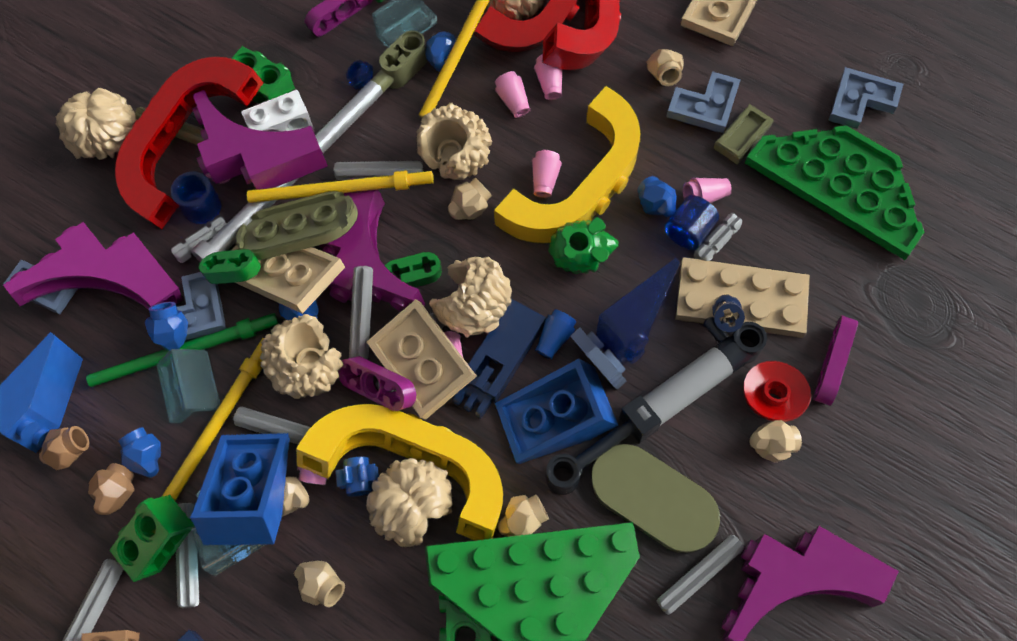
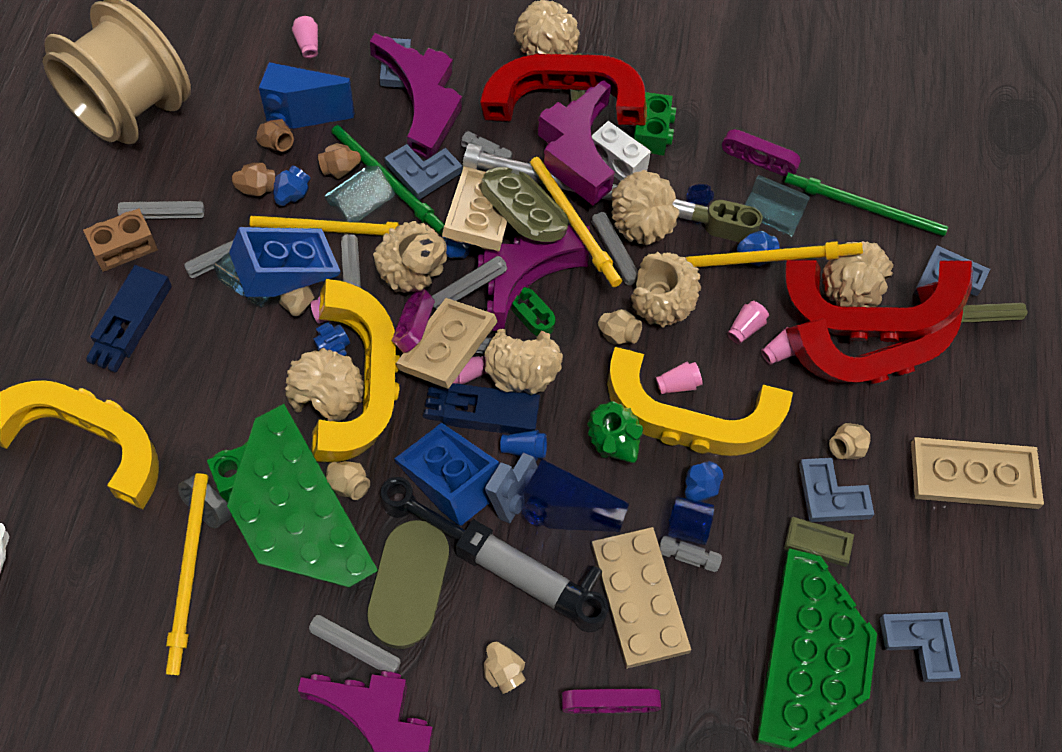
camera: 60 degrees right, 5 degrees down
green brick [109,495,194,582] -> none
blue rock [145,302,188,351] -> none
clear blue piece [171,171,221,224] -> none
green beam [199,249,261,284] -> none
tan rock [294,561,345,607] -> none
bright pink cone [683,178,731,208] -> none
dark blue bush [712,294,745,332] -> none
red dish [743,361,811,422] -> none
none -> medium nougat rock [318,143,361,179]
none -> tan rock [402,232,446,274]
none -> tan hair [611,170,680,245]

